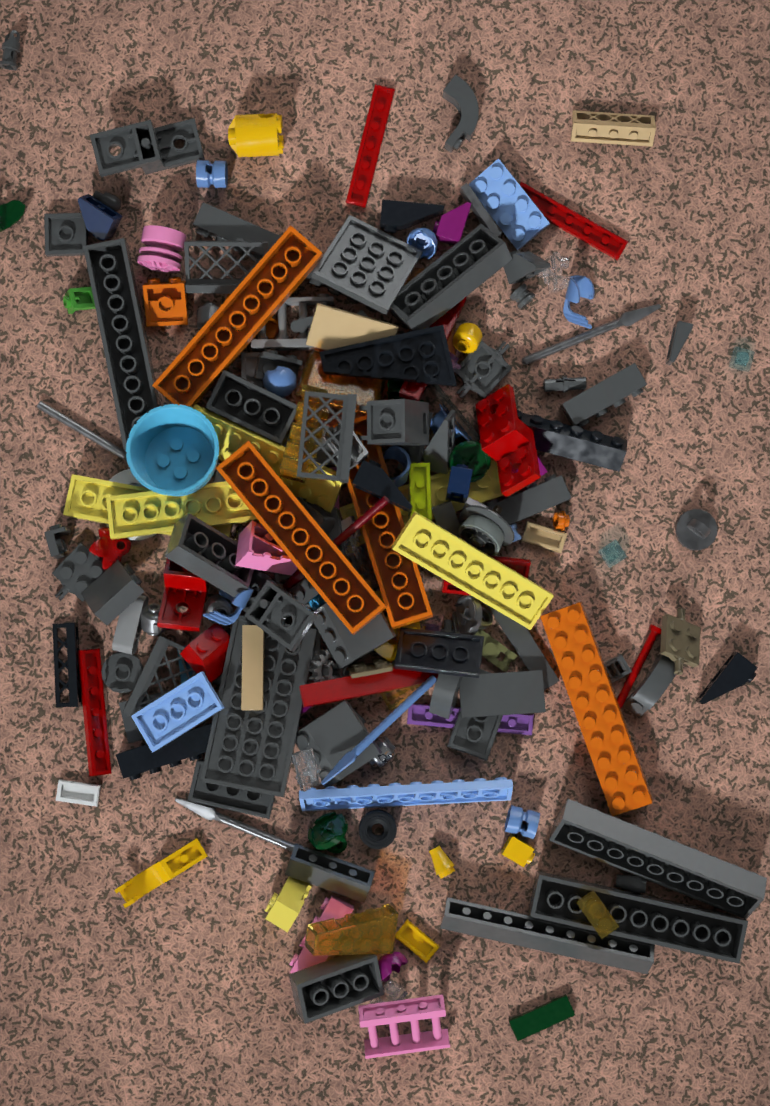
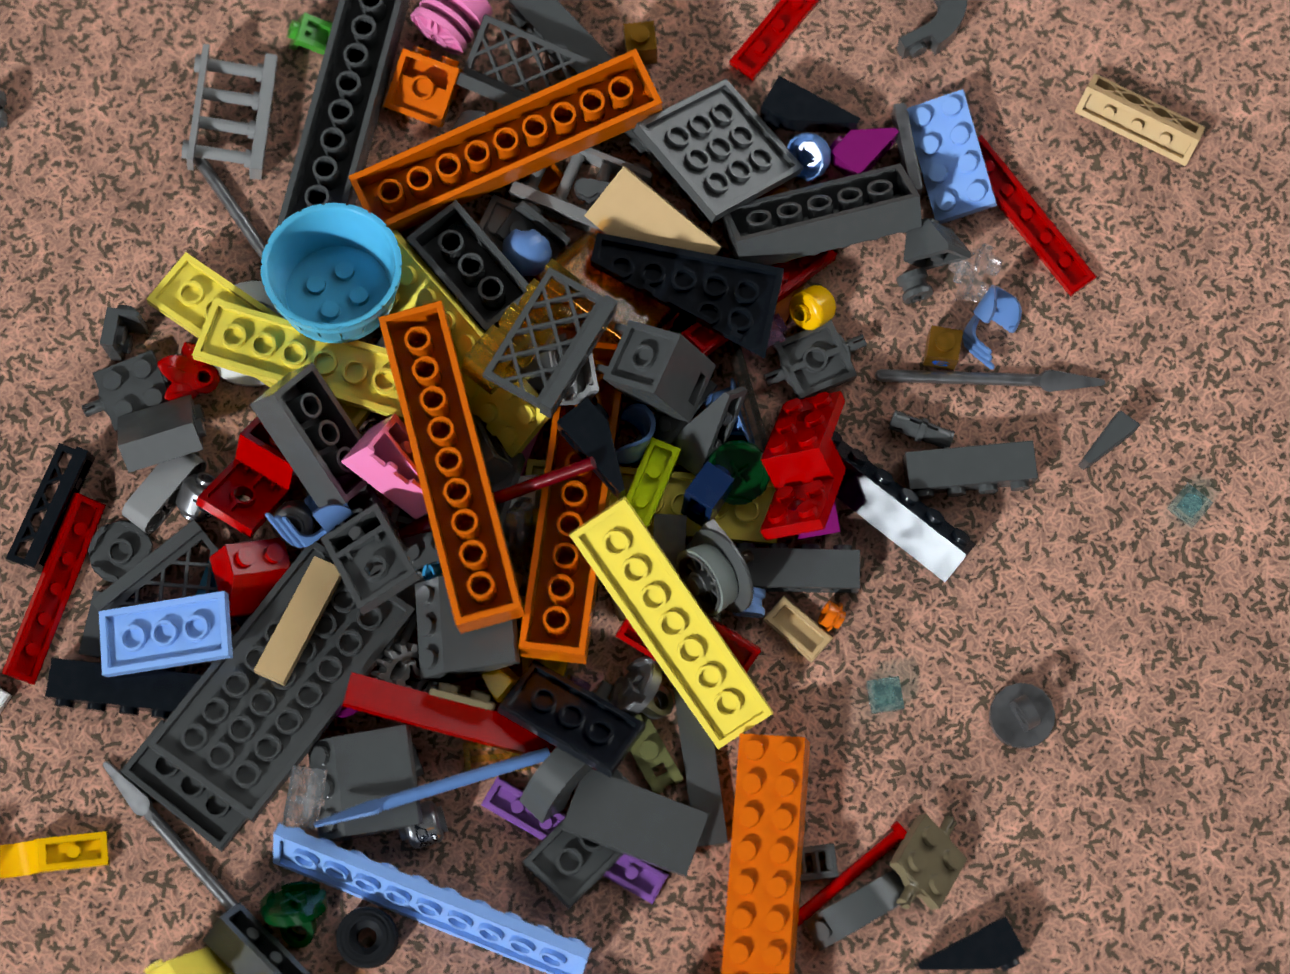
camera: 25 degrees right, 10 degrees down
none -> light grey fence [181,43,278,180]
none -> pearl gold brick [623,21,657,65]
none -> pearl gold brick [923,325,963,371]

